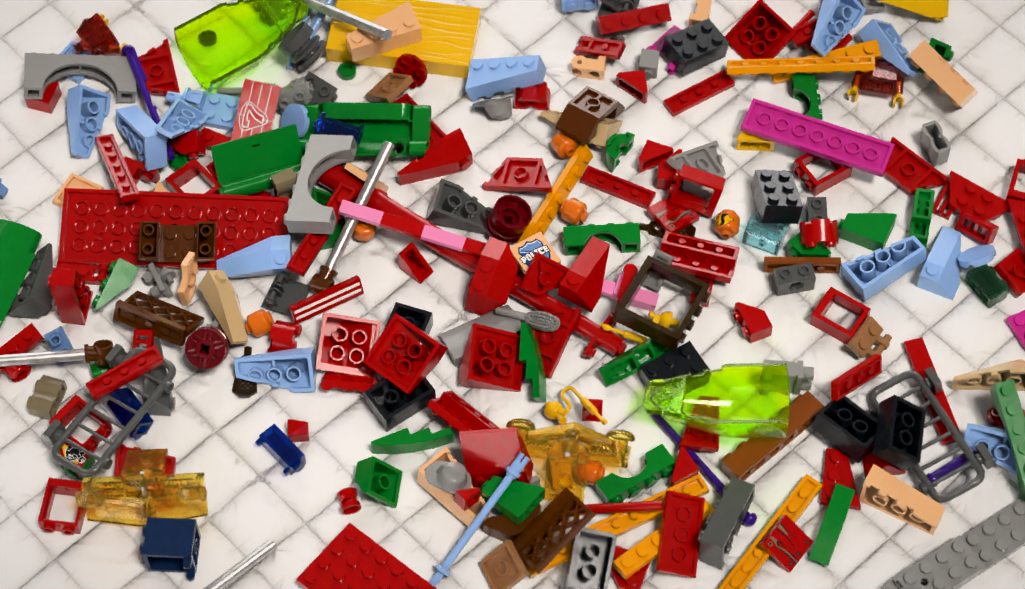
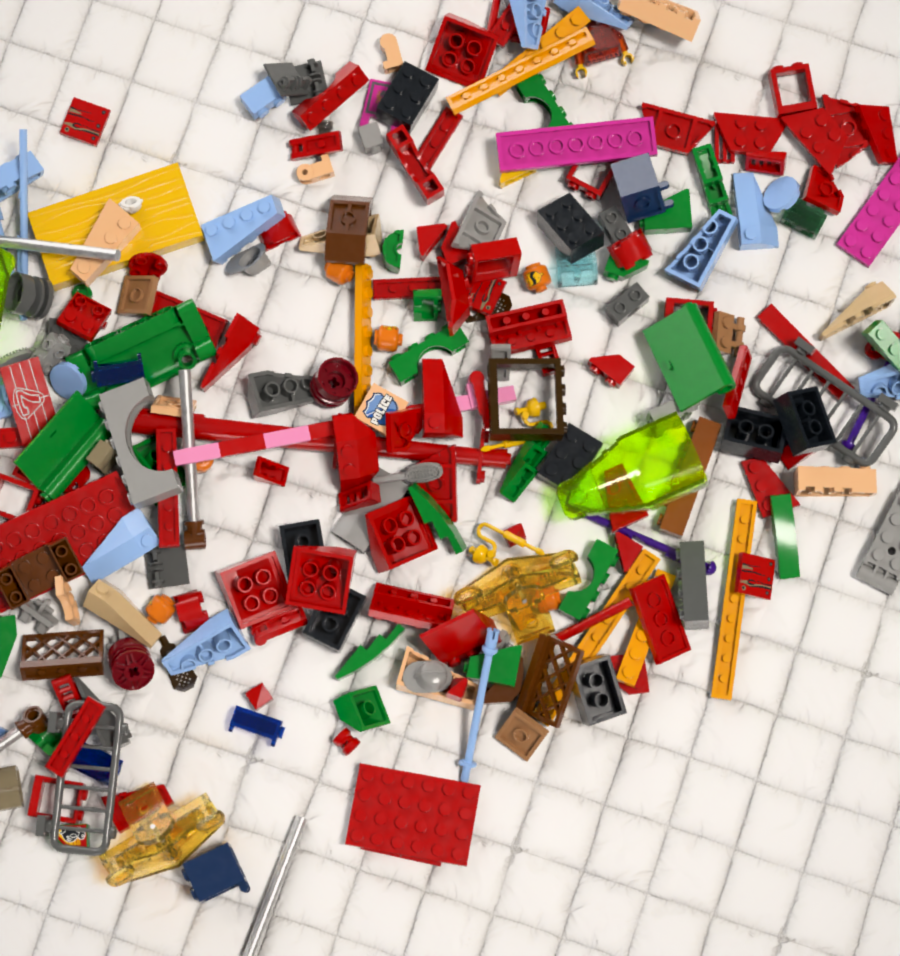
camera: 30 degrees left, 20 degrees up
red window [38,478,91,535] -> none
red tile [289,275,364,324] -> none
red wing [482,157,553,193] -> none
red slope [616,70,648,104] -> none
dark orange tile [763,257,841,273] -> none
light grey brick [920,120,951,166] -> none
none -> red plate [56,292,112,342]
none -> white animal [118,196,143,214]
none -> red slope [338,481,381,513]
none -> red arch [386,124,444,206]
none -> green cylinder [413,289,442,321]
none -> red wedge [436,256,473,336]
none -> container [610,153,674,223]
none -> green door [643,302,736,412]

